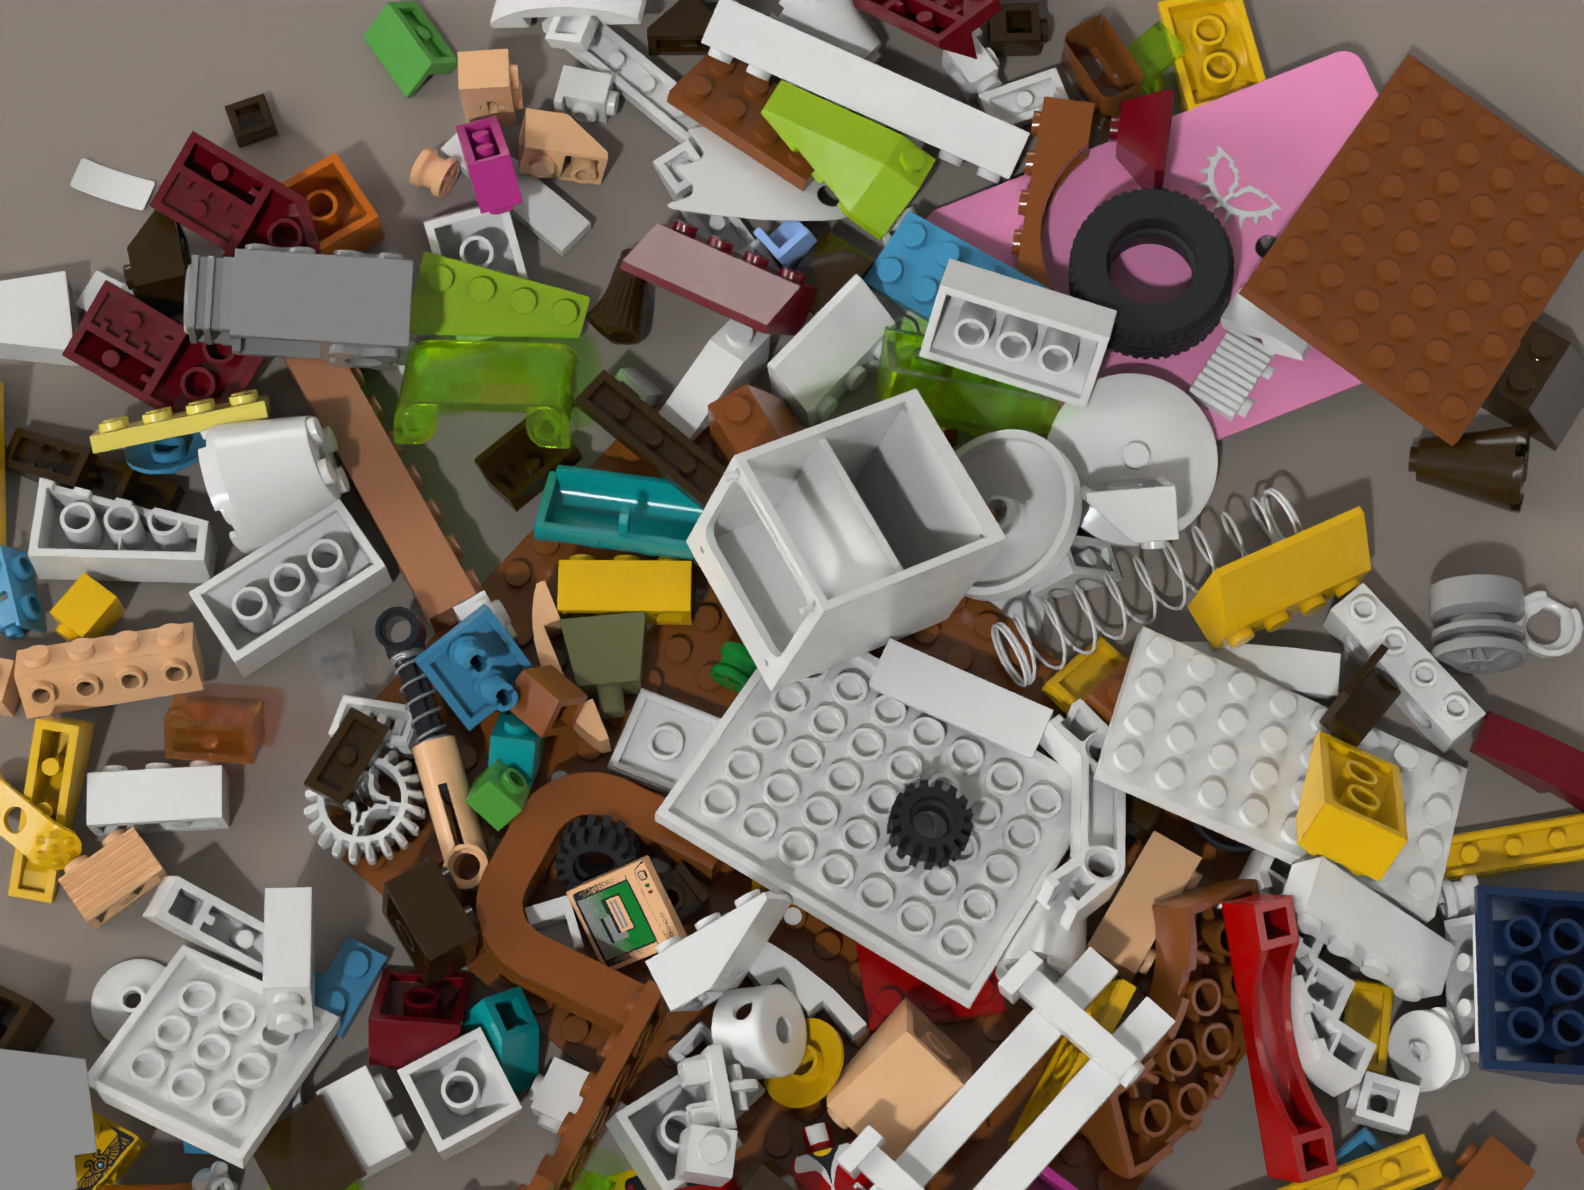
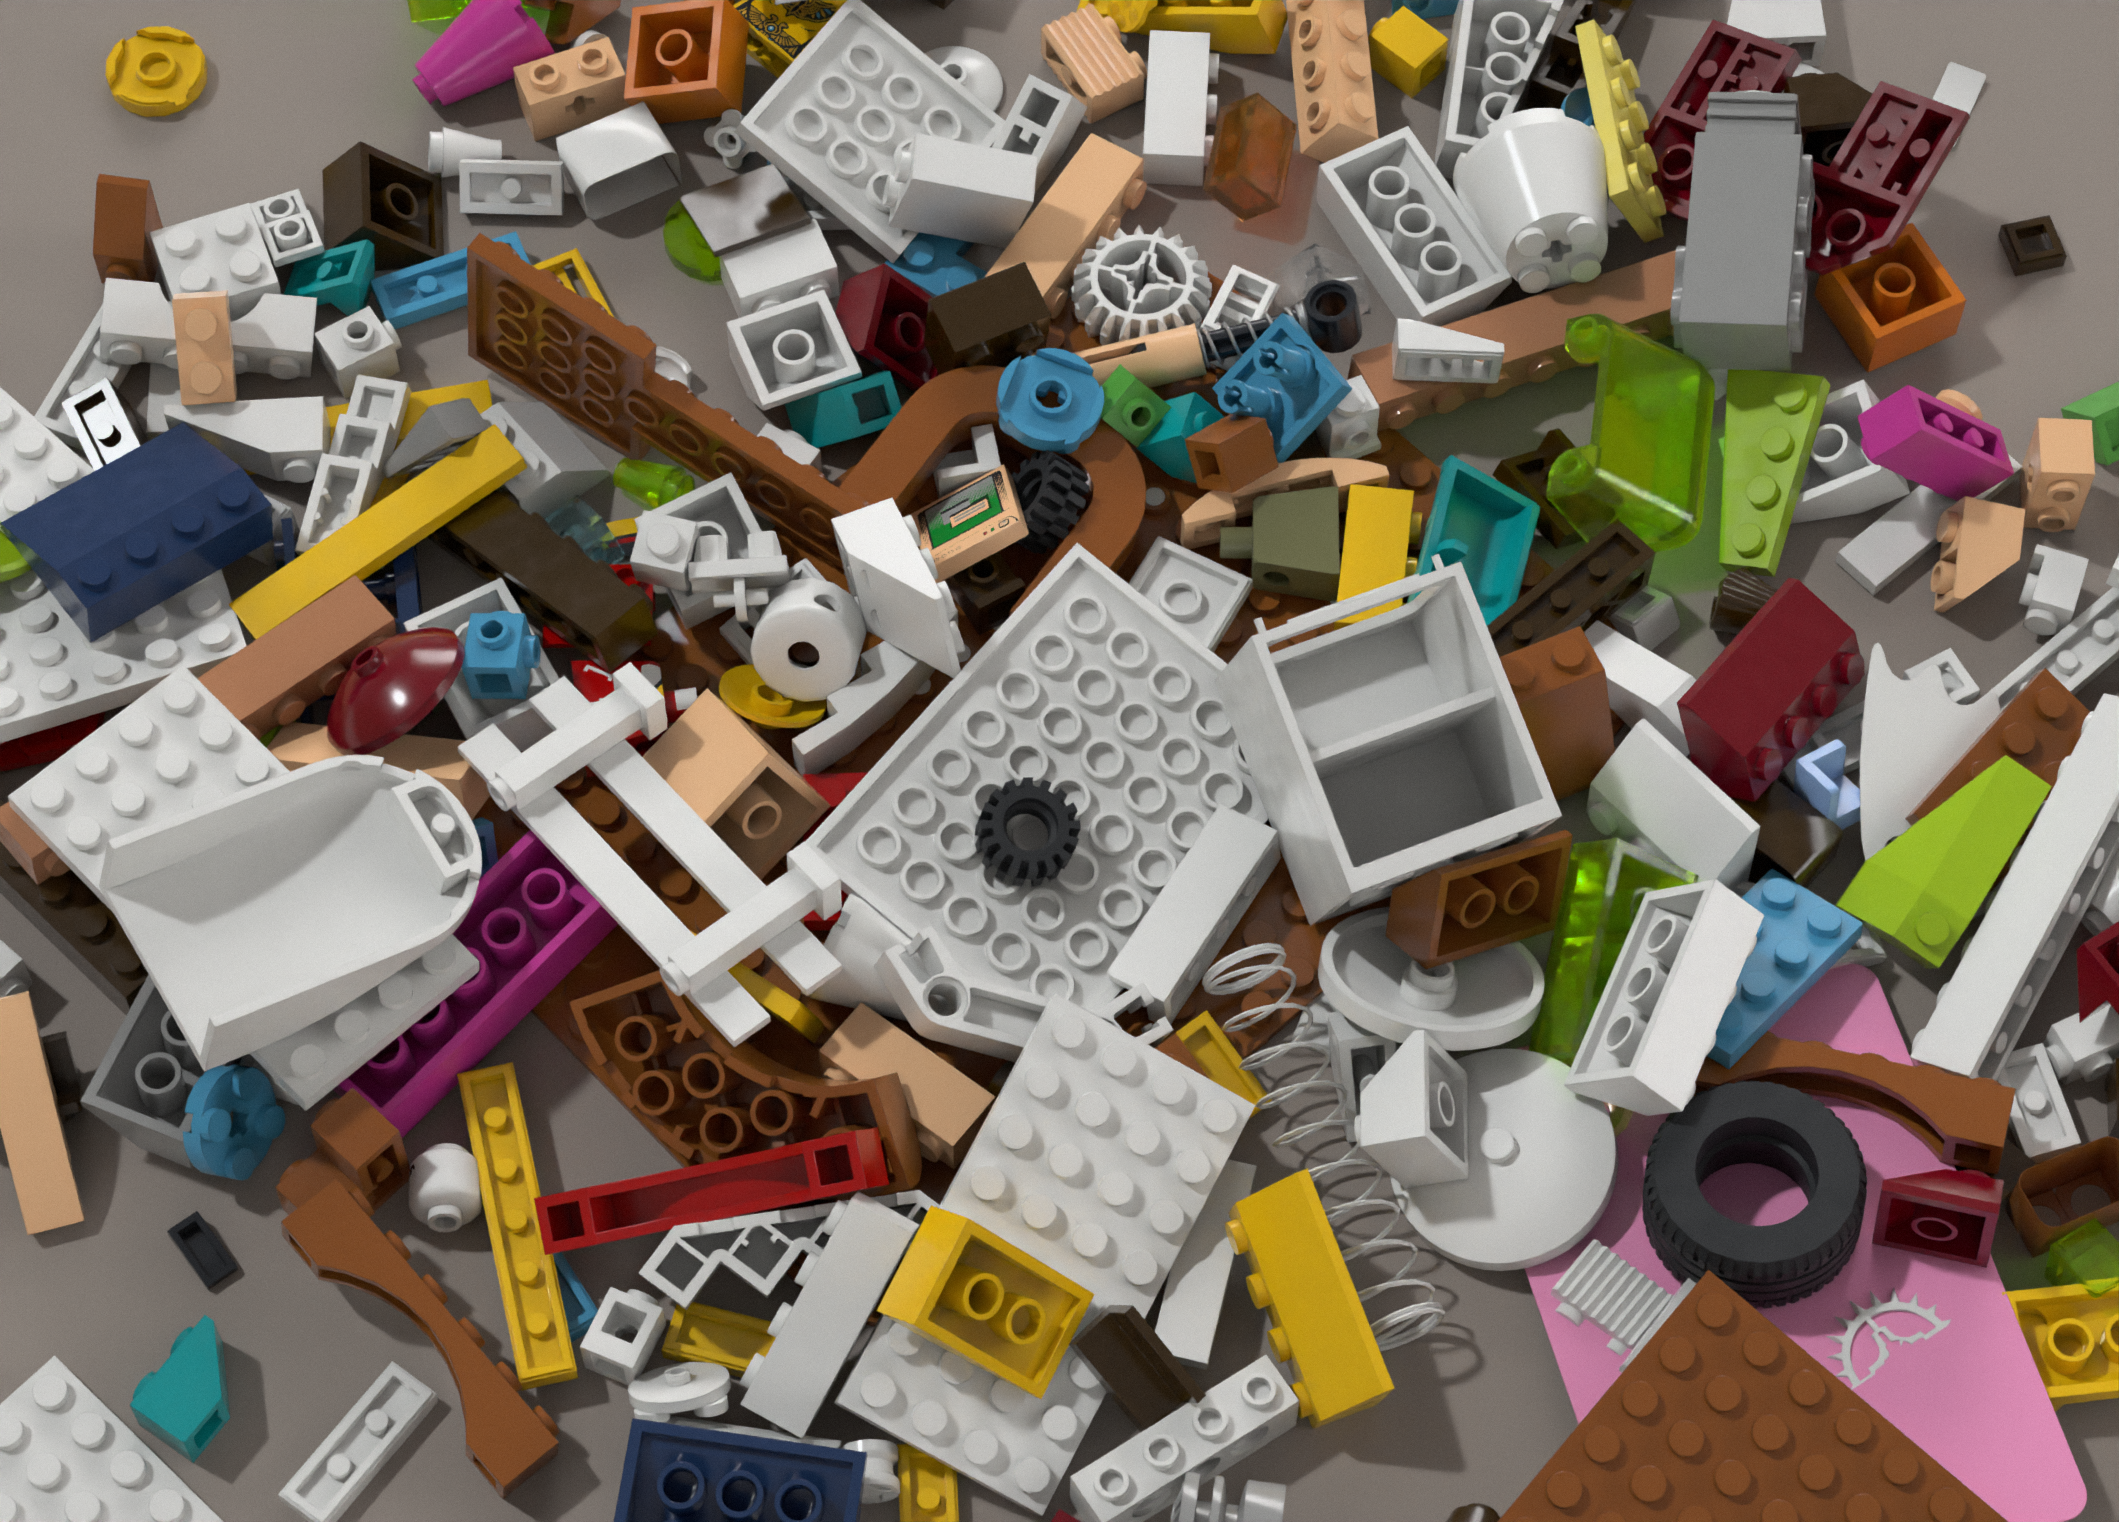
camera: 95 degrees right, 10 degrees down
dark brown plate [304,707,392,809] -> none
none -> light nougat brick [985,133,1147,319]
none -> dark azure plate [996,348,1104,454]
none -> white slope [1392,318,1504,383]

